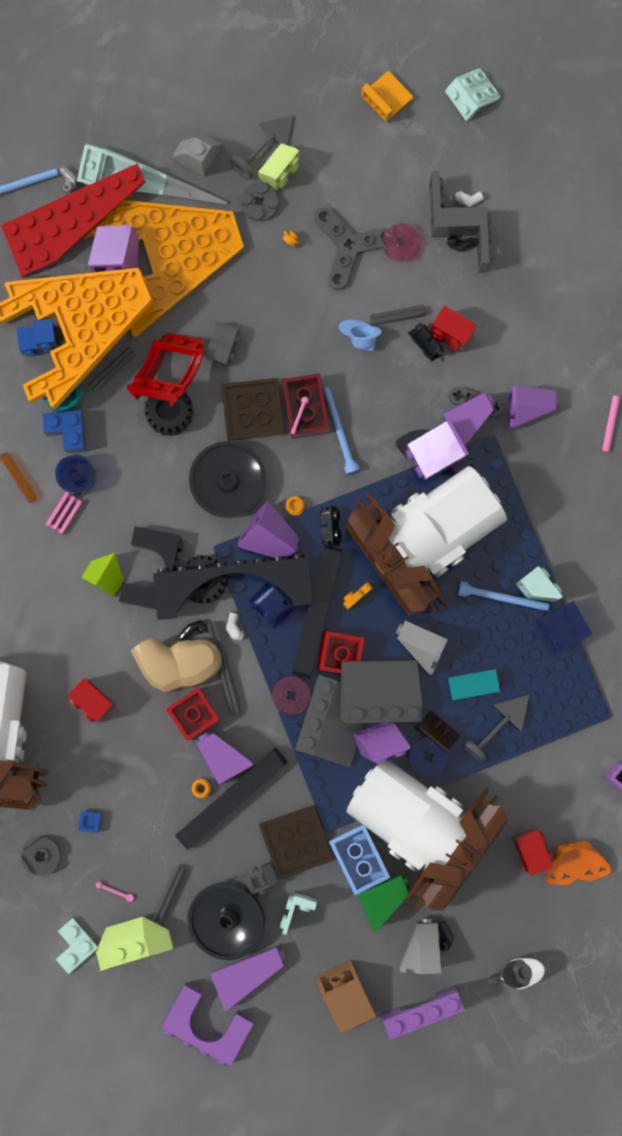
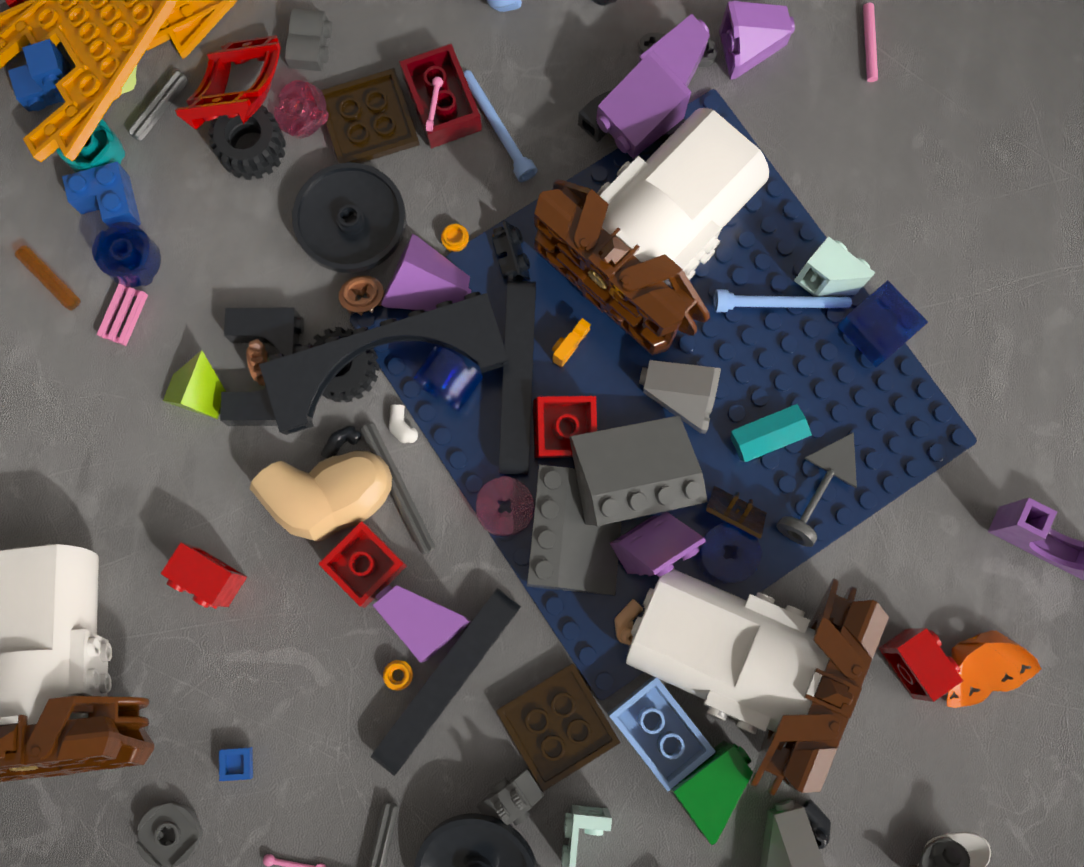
camera: 10 degrees left, 5 degrees down
none -> nougat gear [246,339,268,386]
none -> clear pink plate [274,80,328,139]
none -> nougat gear [339,276,384,316]
none -> light nougat arm [614,599,643,645]

